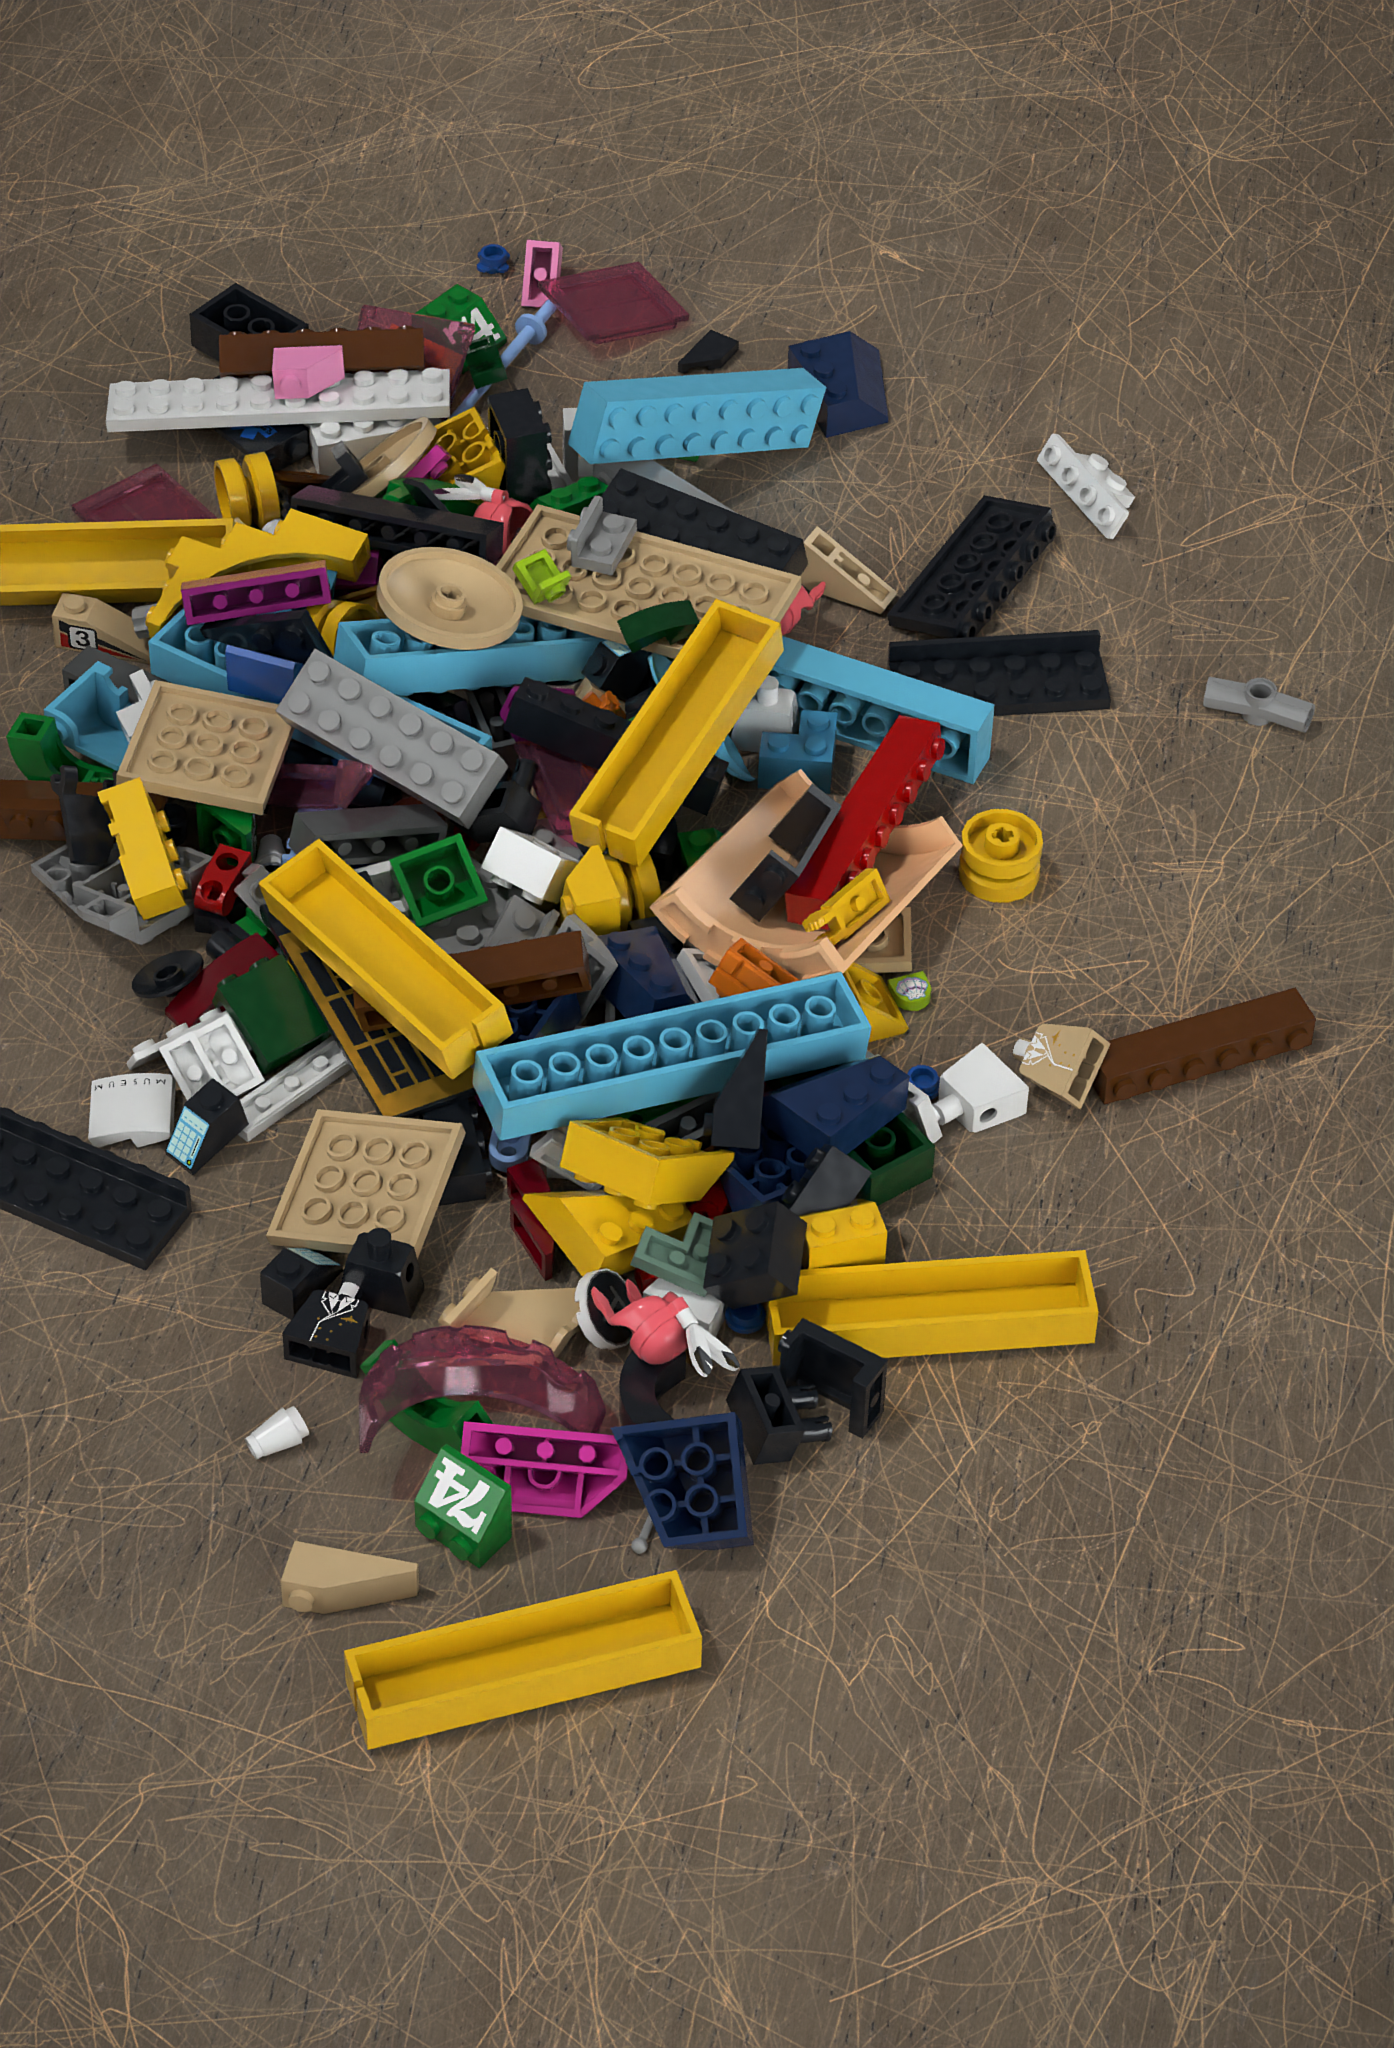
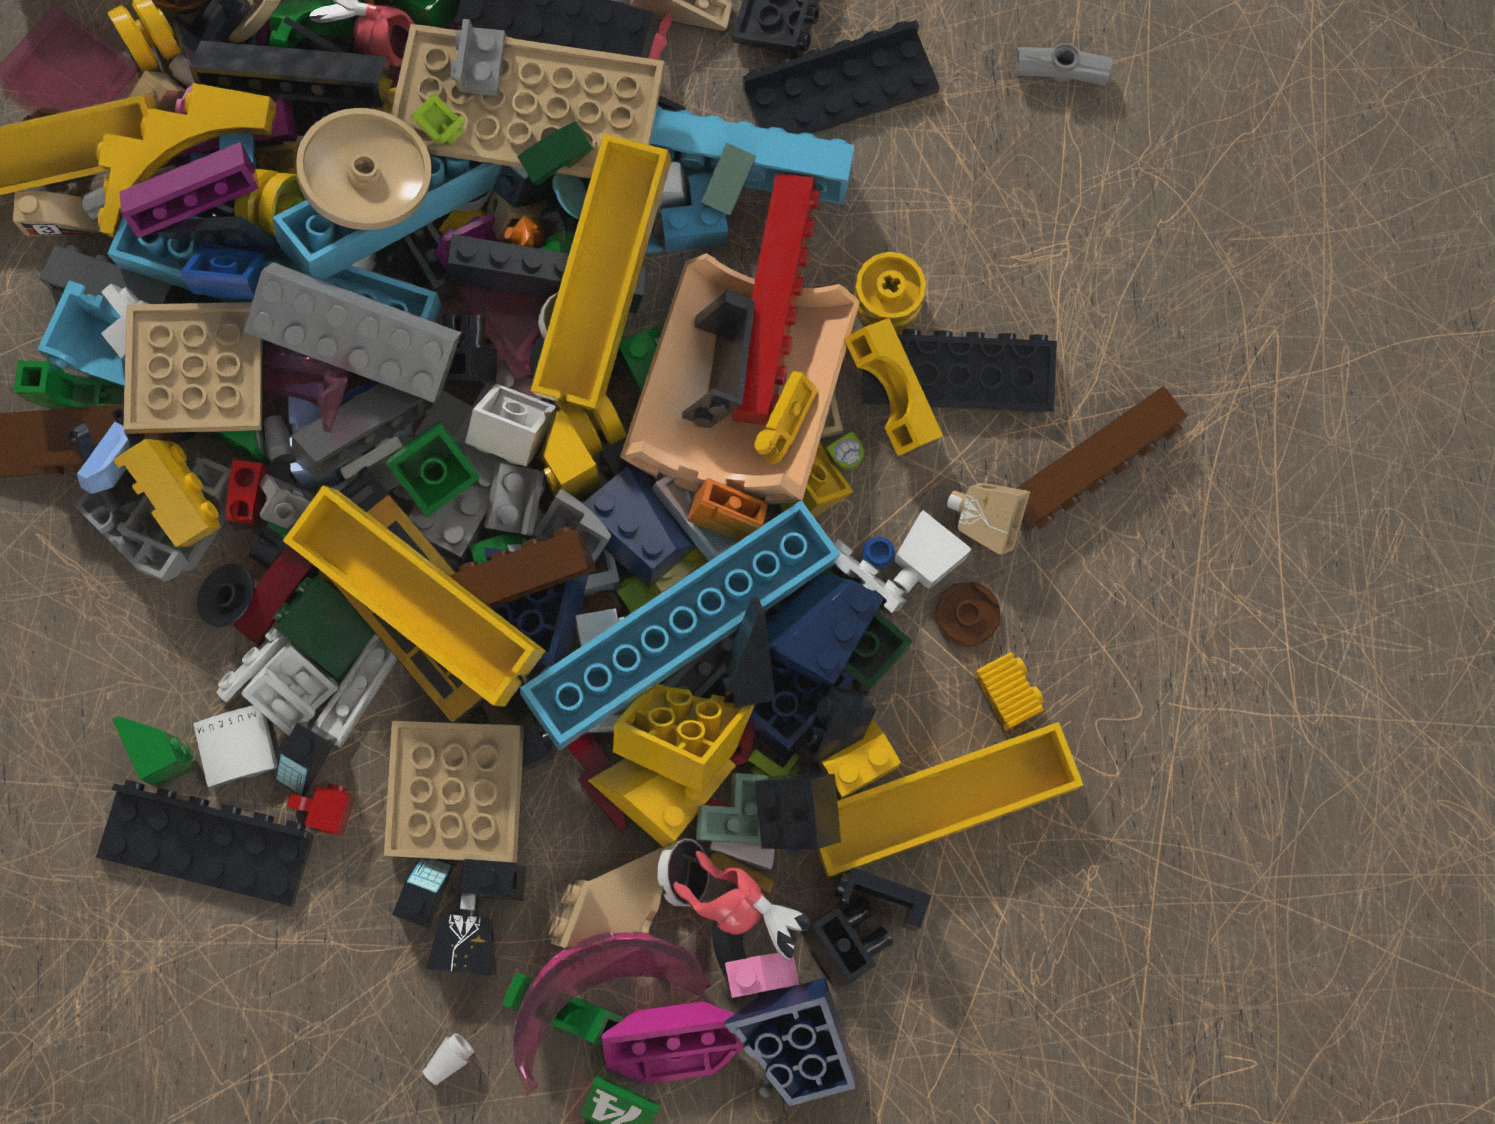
camera: 15 degrees left, 30 degrees up
none -> light blue slope [77,422,130,494]
none -> green slope [112,716,195,788]
none -> red brick [287,783,355,837]
none -> sand green tile [701,143,756,215]
none -> bright pink slope [725,952,800,998]
none -> yellow arch [844,318,943,456]
none -> black bracket [861,329,1057,412]
none -> reddish brown tile [935,582,1000,647]
none -> yellow brick [973,652,1045,732]

